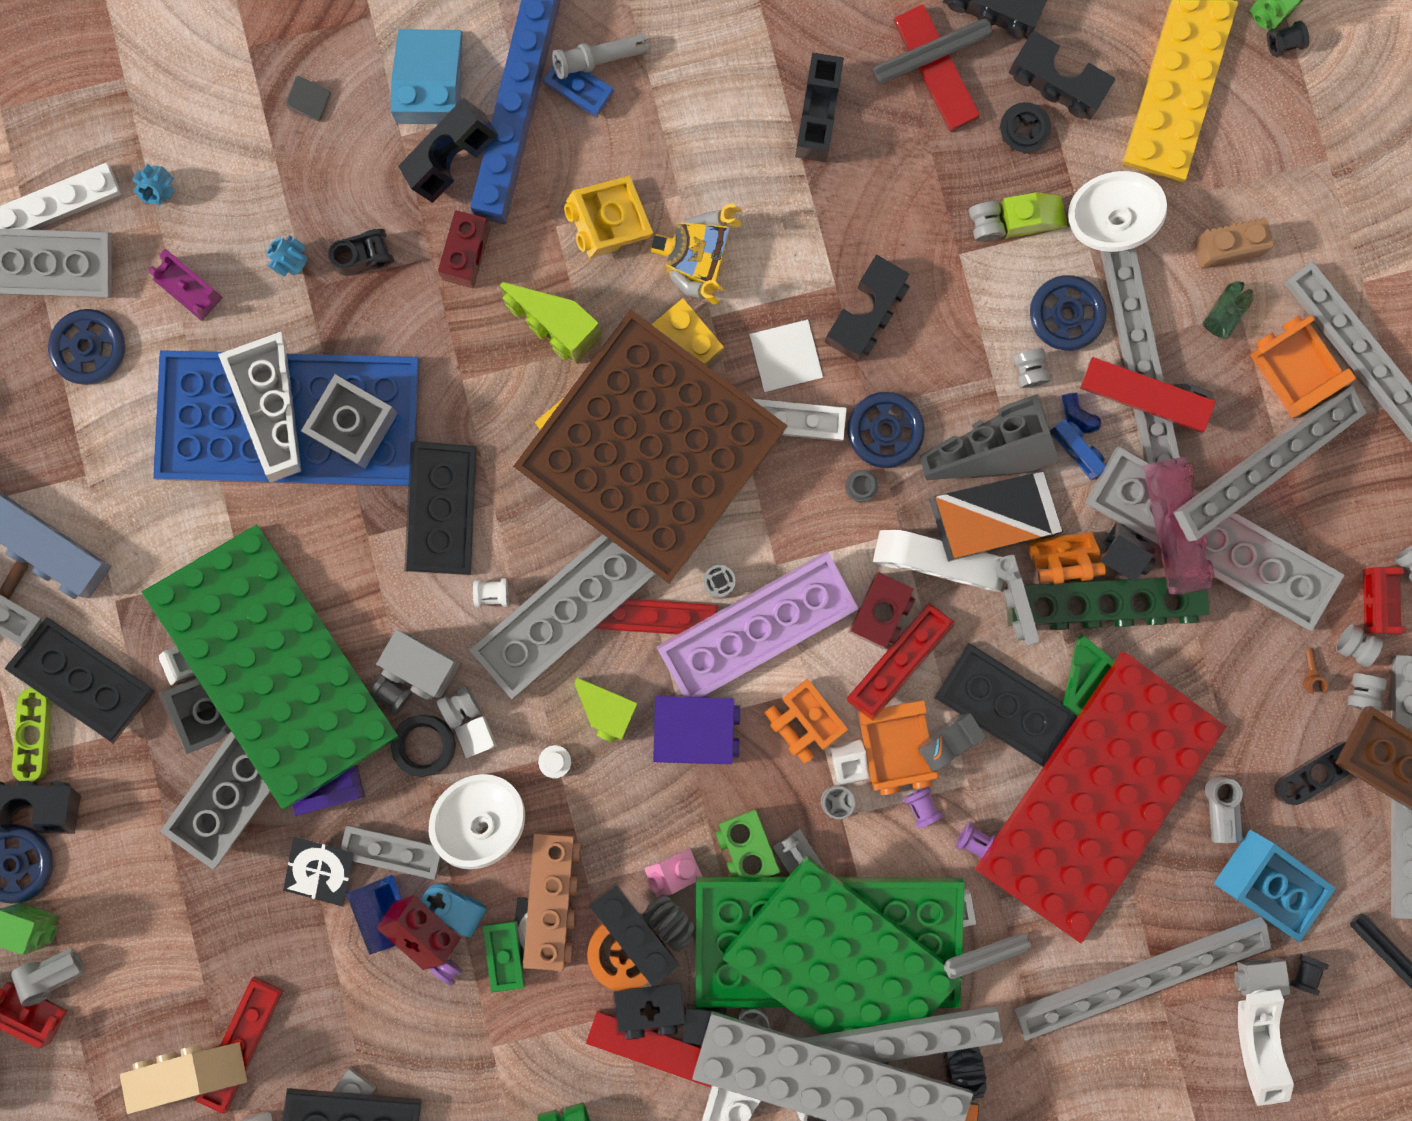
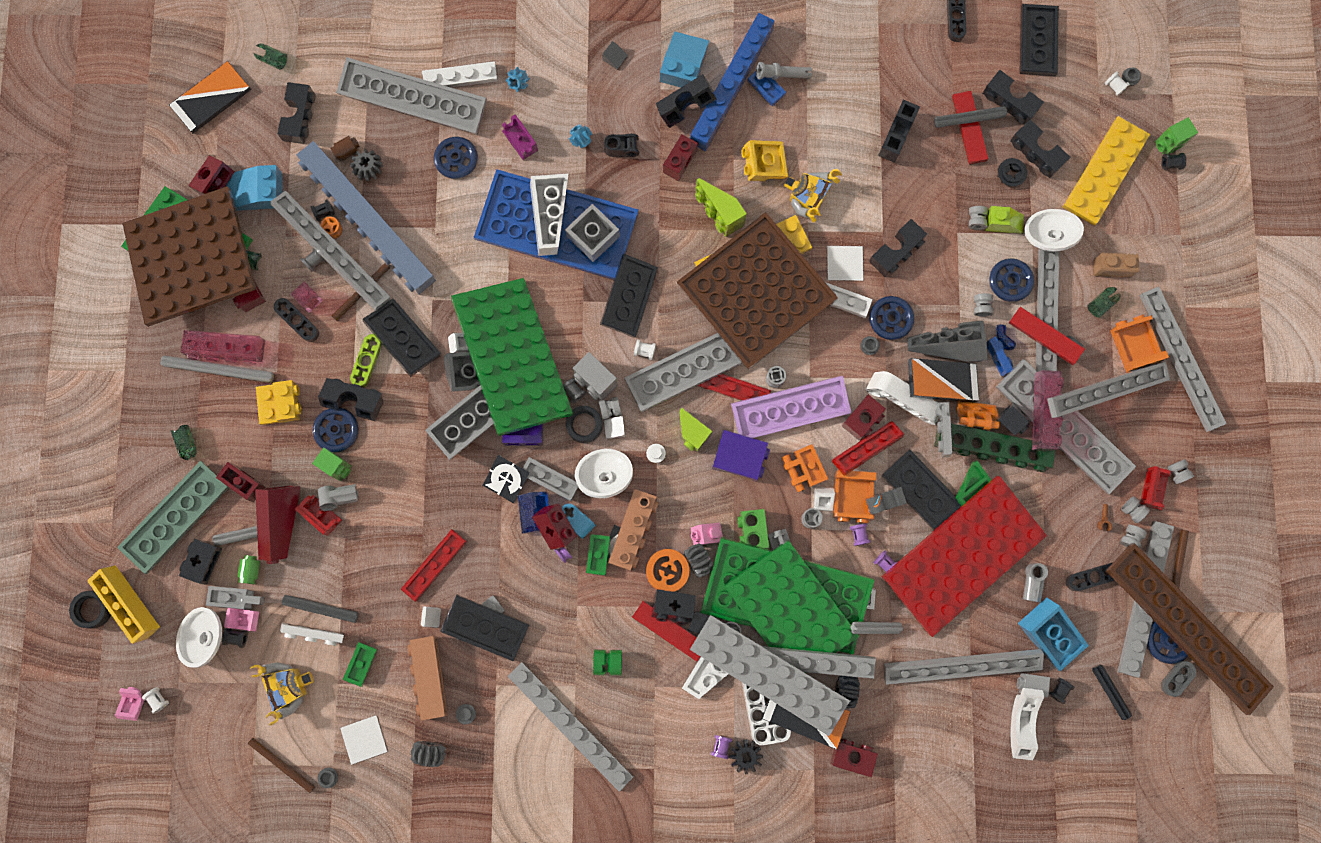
camera: 15 degrees right, 5 degrees down
tan wedge [120,1042,247,1114] -> none
black arch [589,883,679,987] -> none

